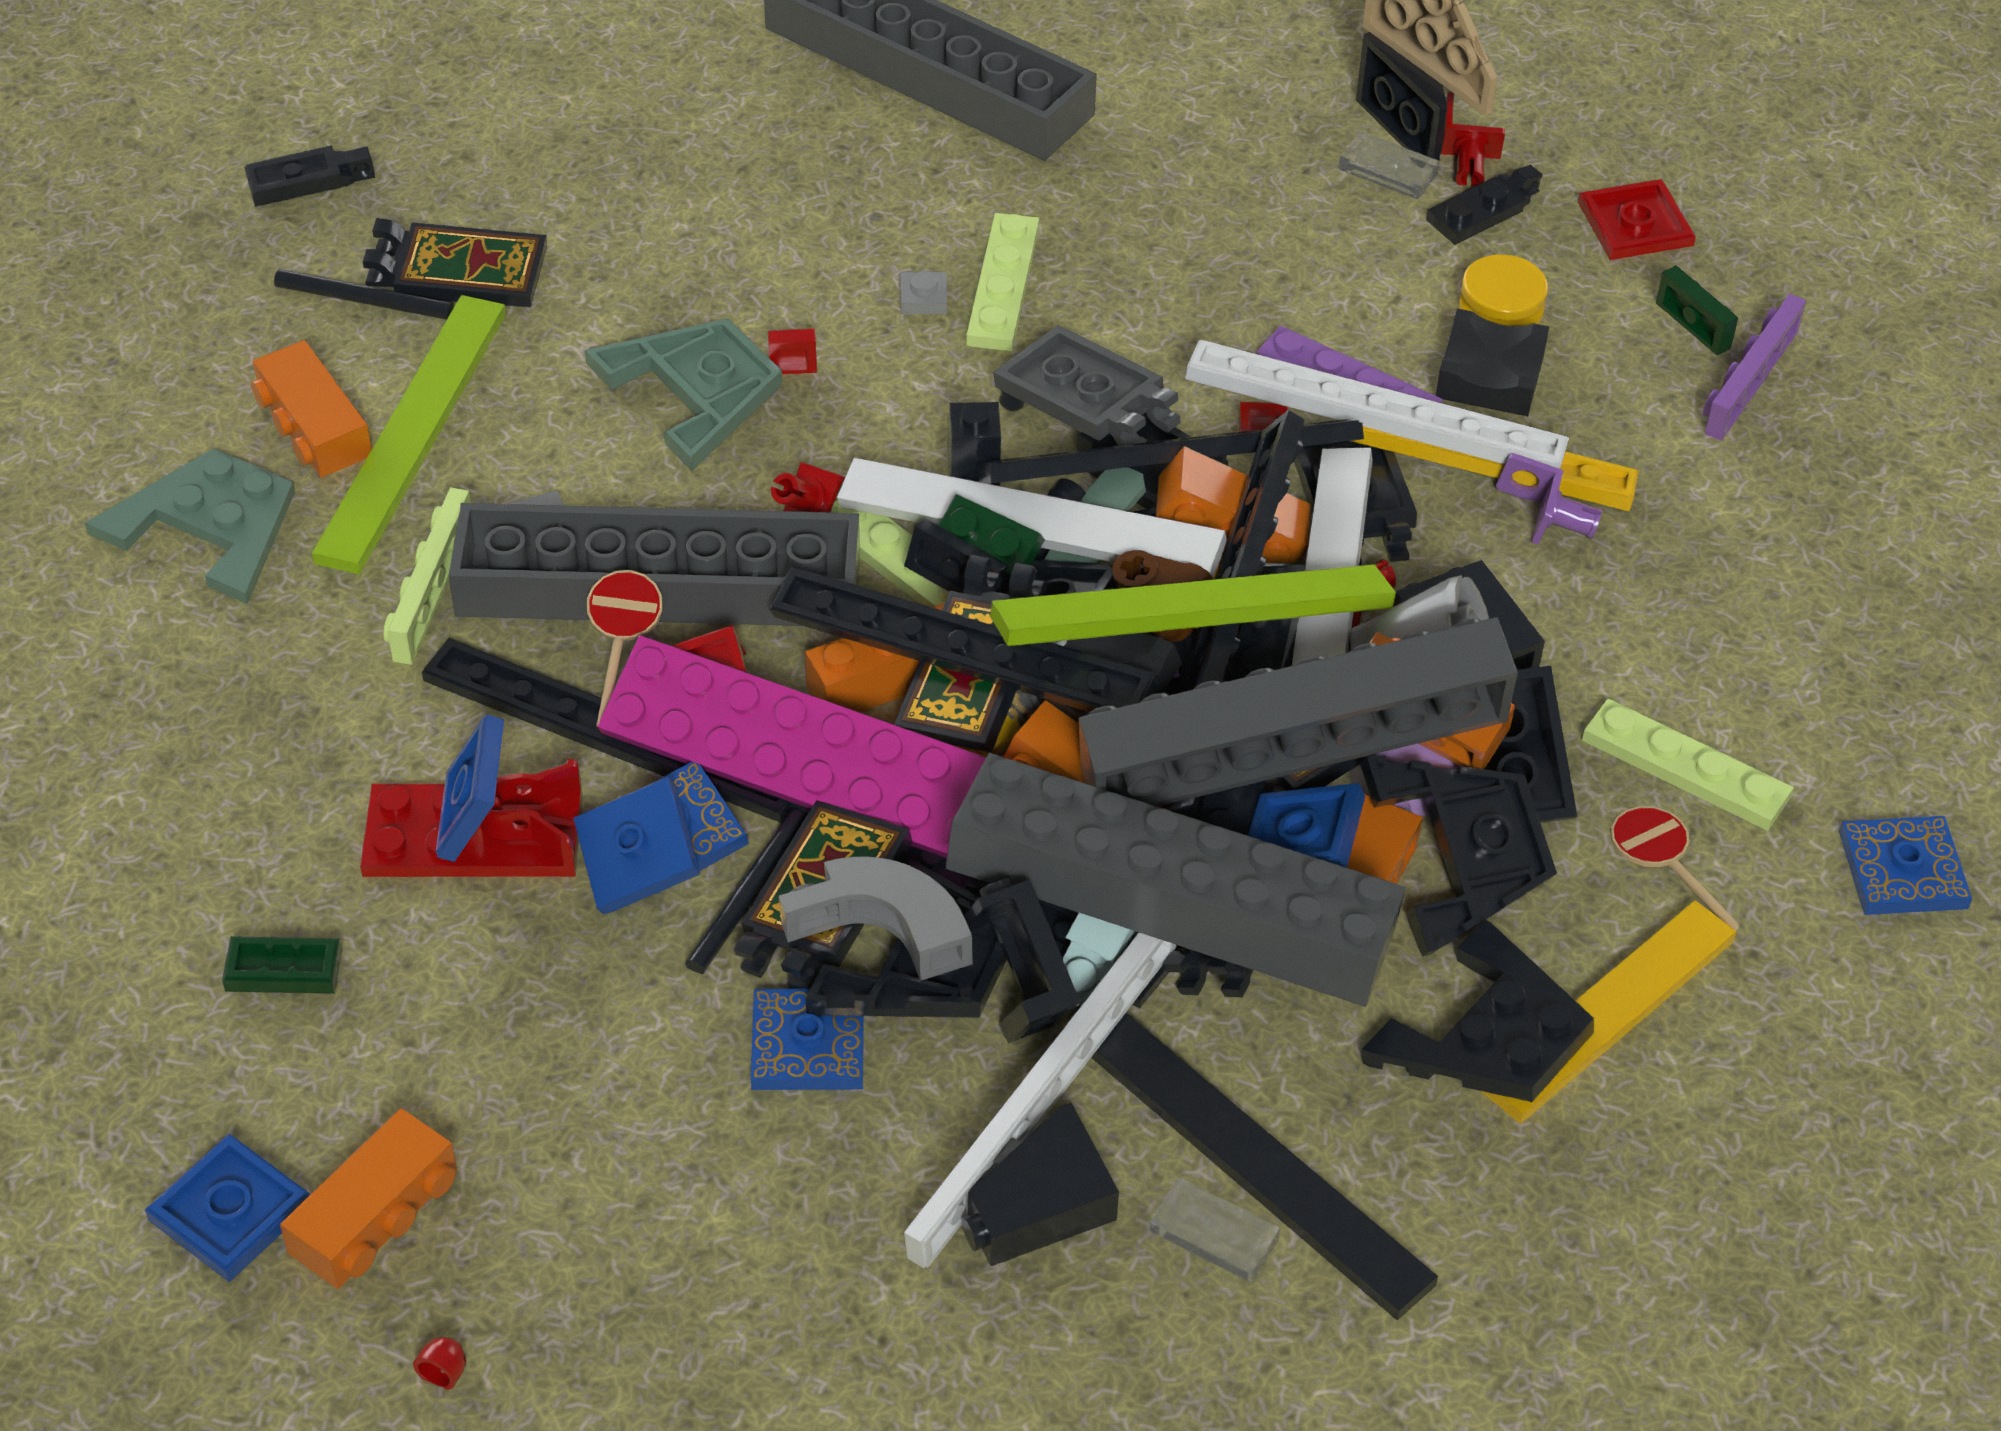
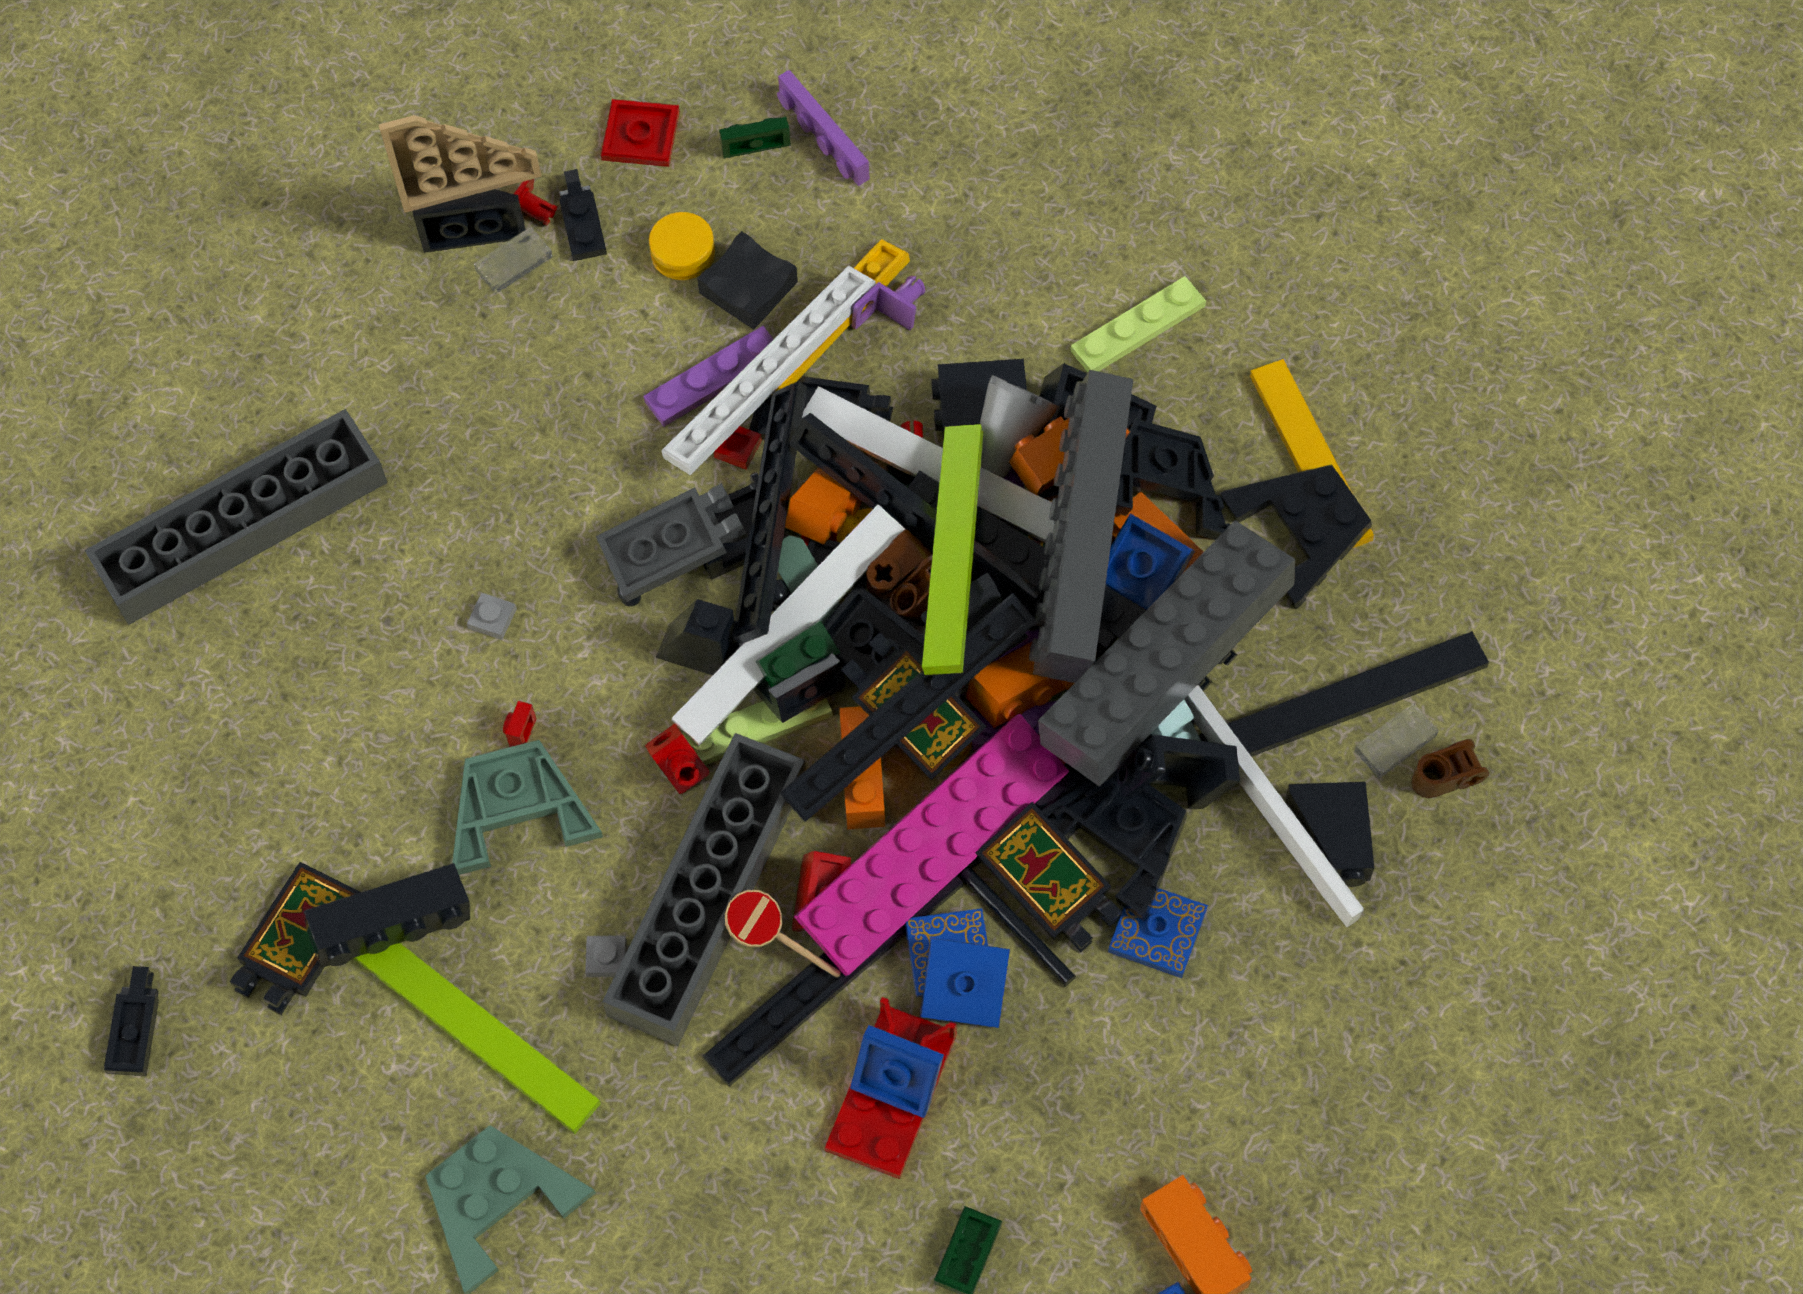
camera: 65 degrees left, 15 degrees up
orange brick [251,340,372,478] -> none
black bar [274,269,454,320] -> none
yellowish green plate [383,487,471,665] -> none
red hinge [413,1337,466,1390] -> none
light grey arch [779,857,973,980] -> none
yellowish green plate [966,213,1039,351] -> none
piece [1611,806,1739,931] -> none
blue plate [1839,816,1972,915] -> none
none -> black brick [304,863,470,968]
none -> reddish brown piece [1411,739,1489,798]

